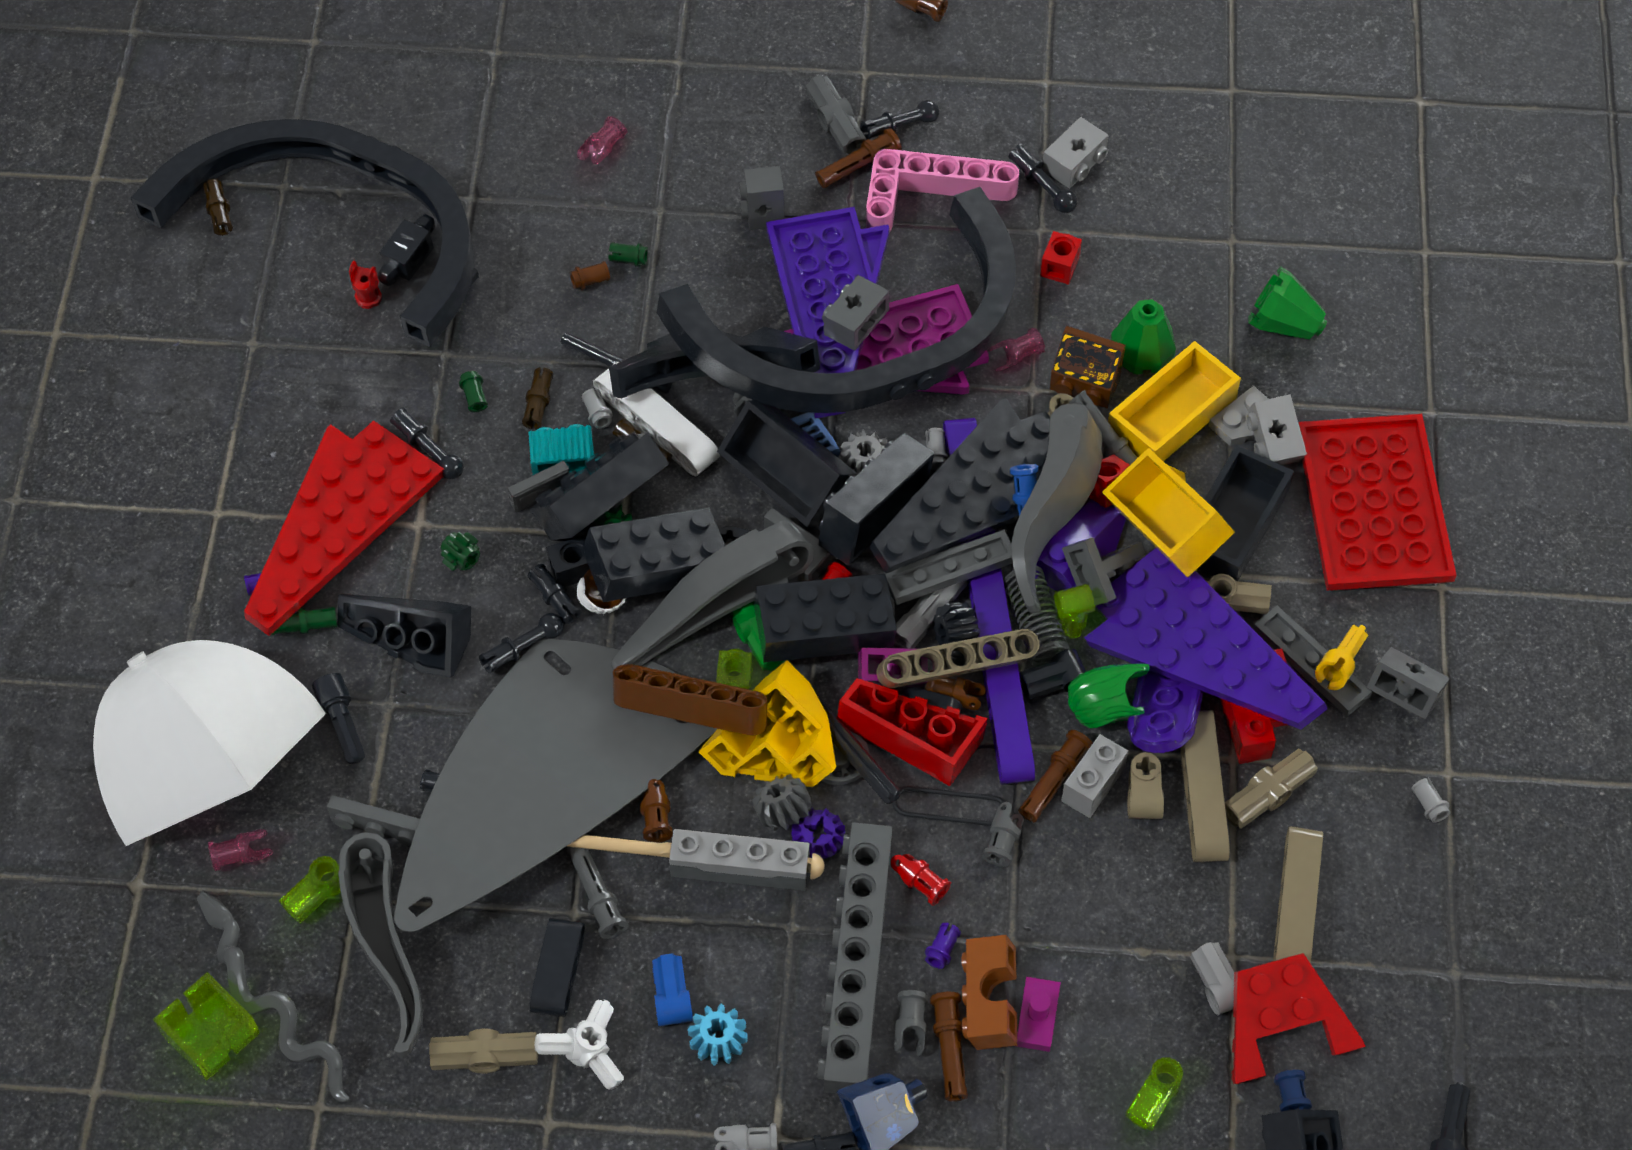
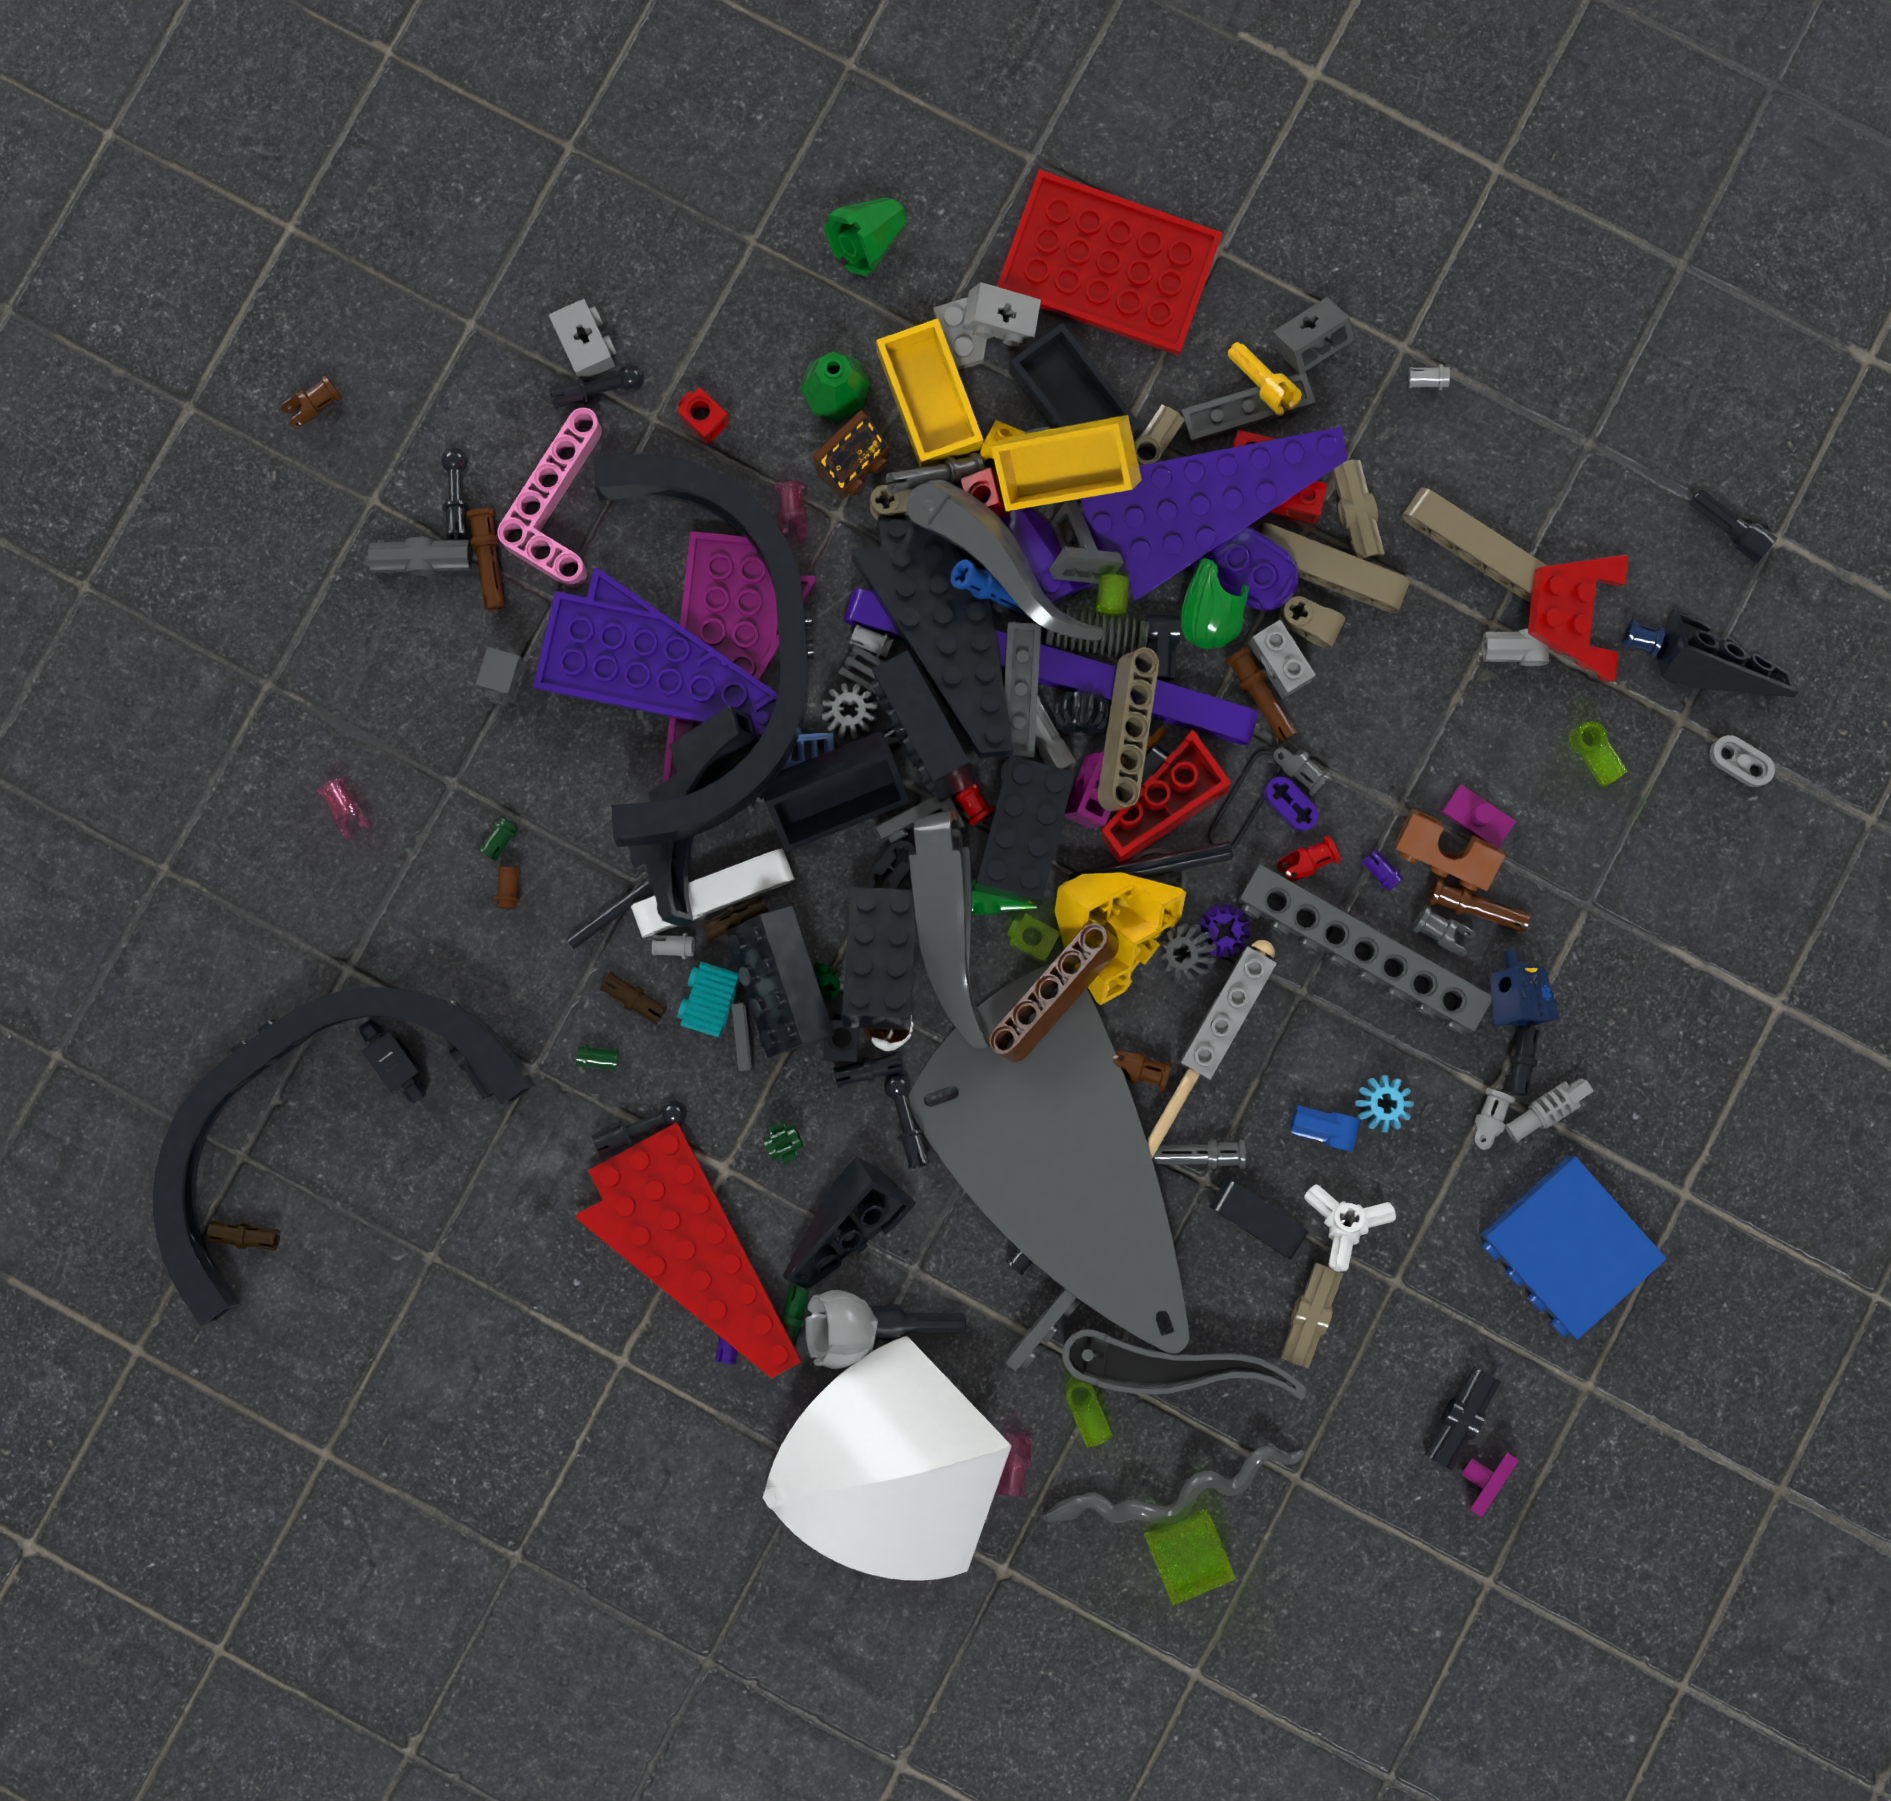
camera: 70 degrees left, 25 degrees up
red piece [349,261,382,309] -> none
dark grey brick [822,275,889,351] -> none
none -> light grey piece [805,1290,878,1369]
none -> dark purple beam [1263,777,1319,831]

